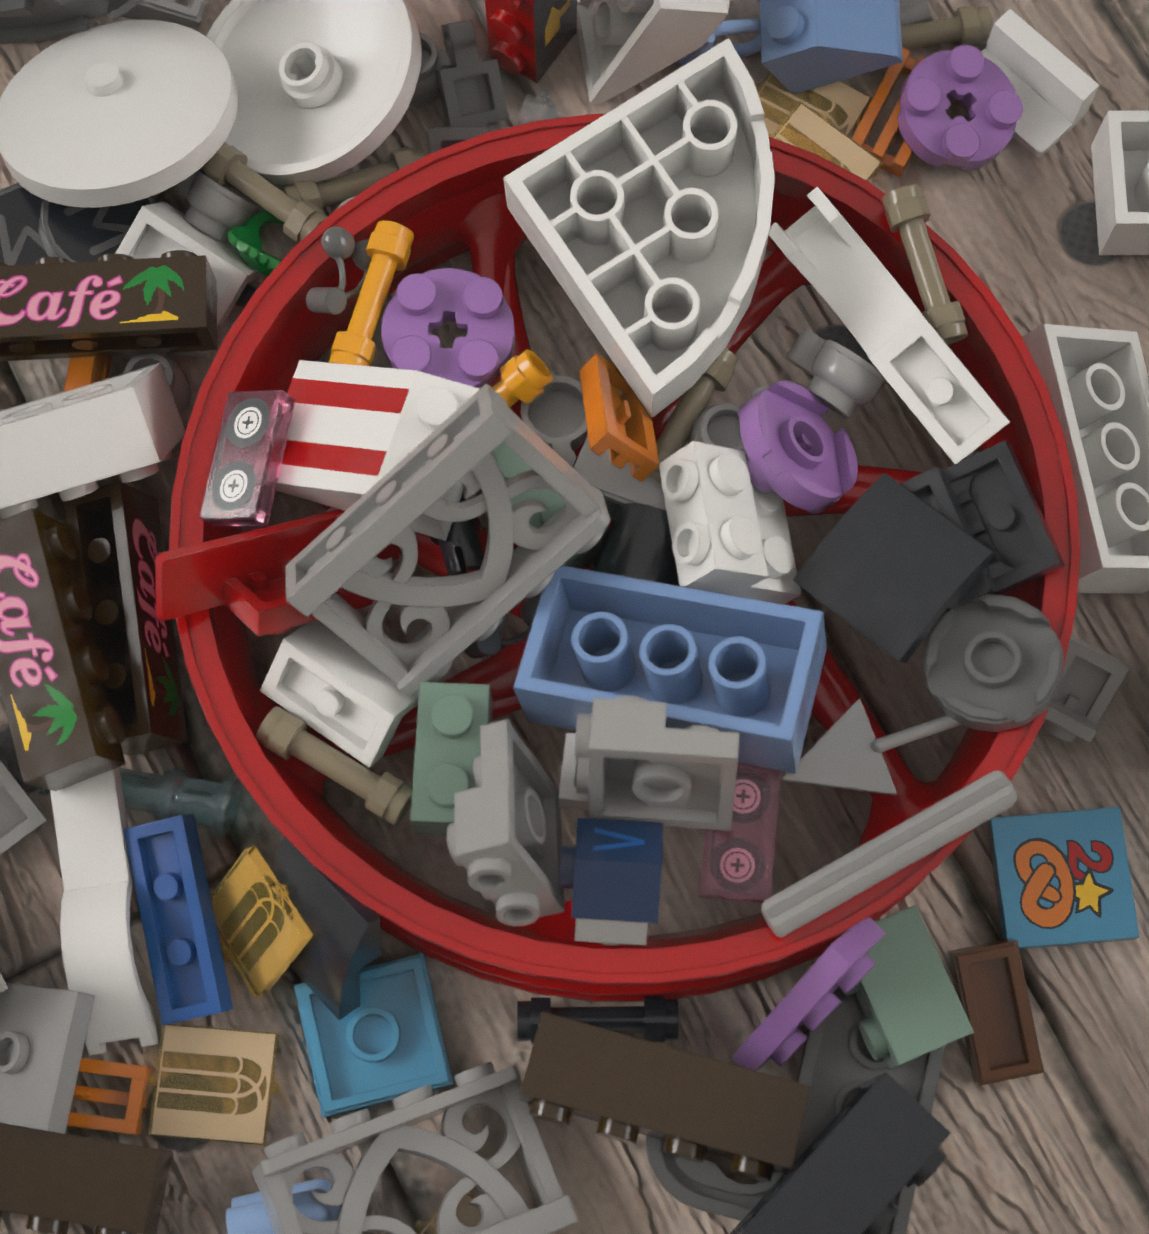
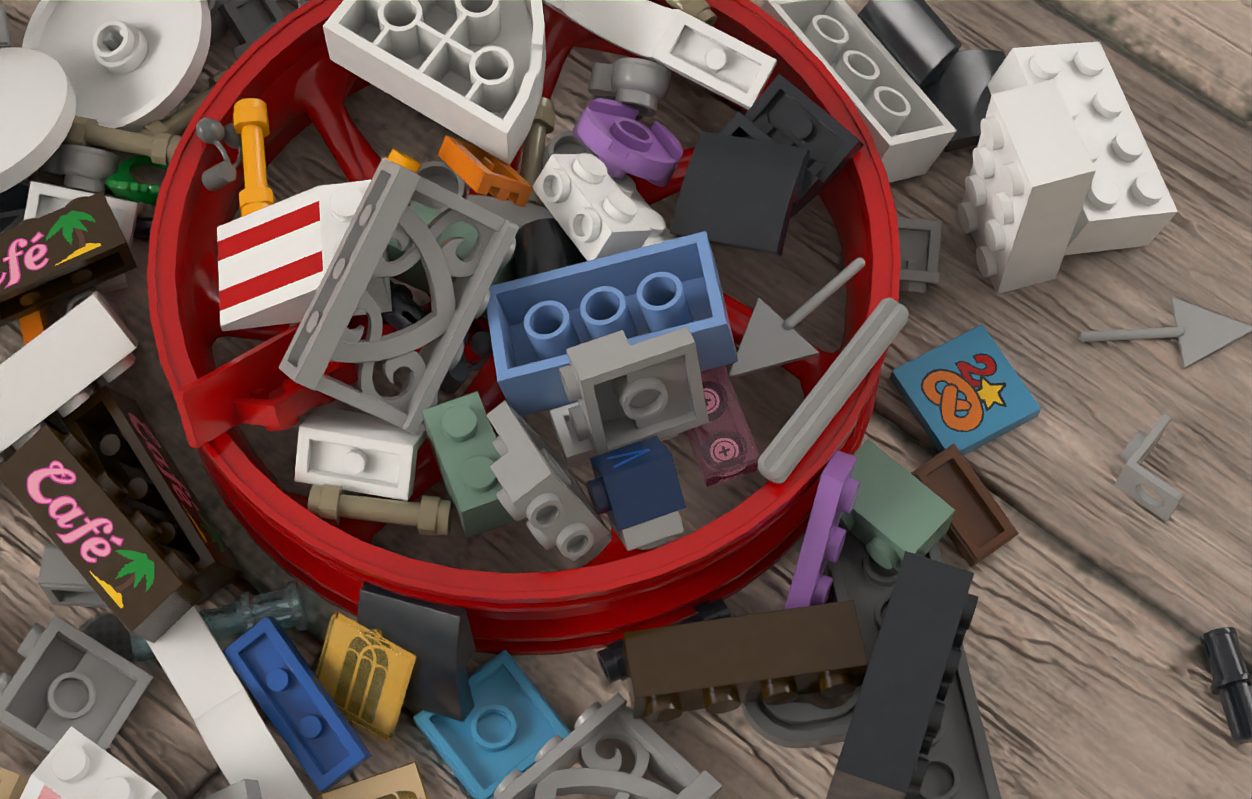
camera: 25 degrees left, 10 degrees down
clear pink tile [200,390,296,526] -> none
medium lavender plate [381,268,515,389] -> none
dark grey tile [922,594,1064,732] -> none

